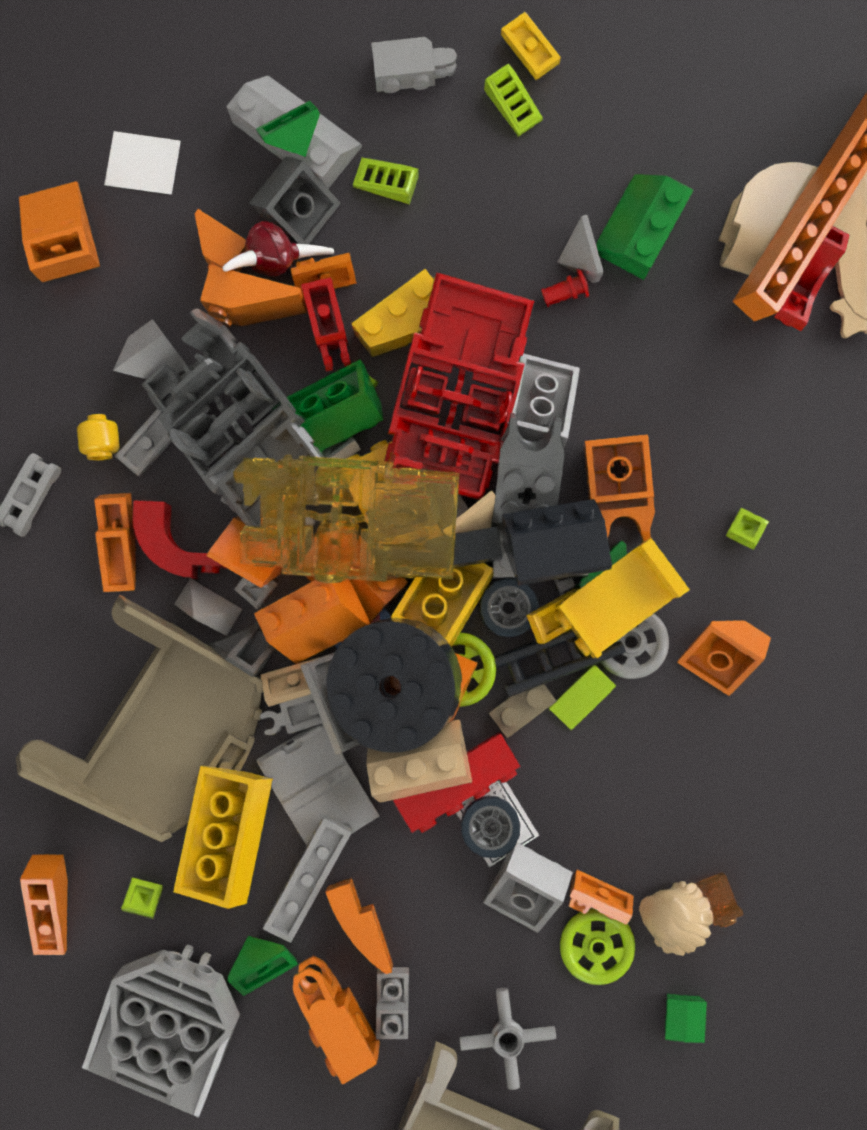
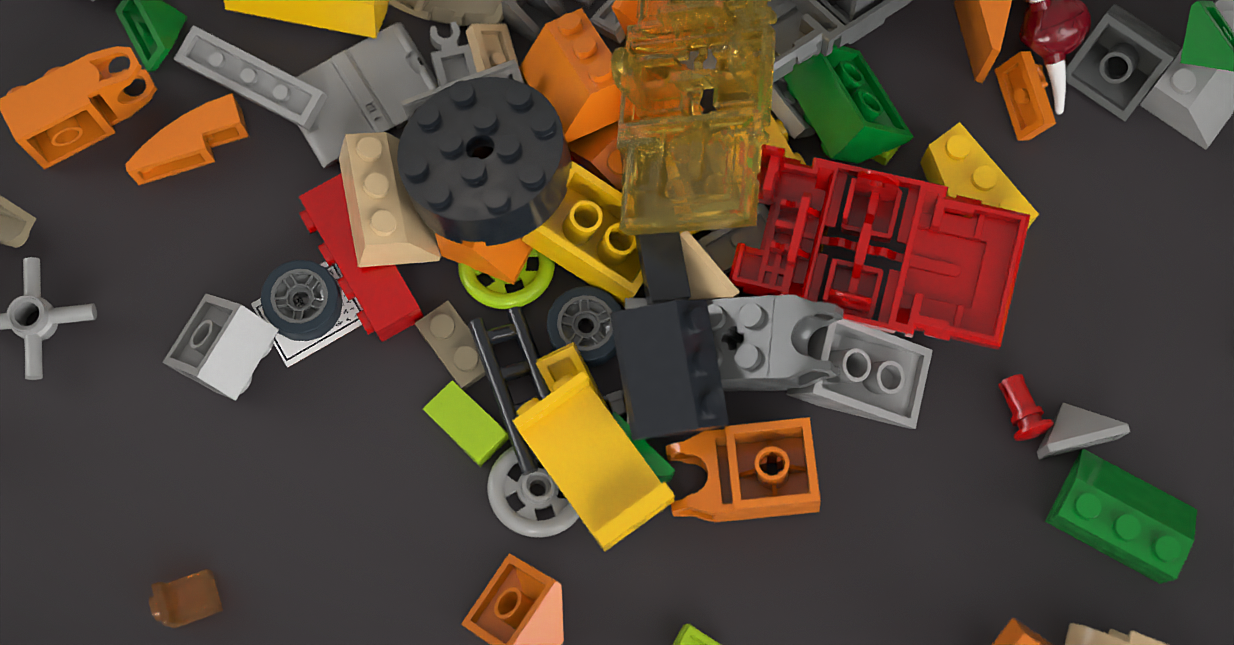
camera: 90 degrees right, 10 degrees down
red hinge [301,277,351,372] -> none
lime slope [353,158,419,205] -> none
light grey slope [376,967,409,1039] -> none
lime plate [560,908,635,985] -> none
orange hinge [568,869,634,925] -> none
tan hair [639,881,713,956] -> none
green piece [665,993,707,1043] -> none

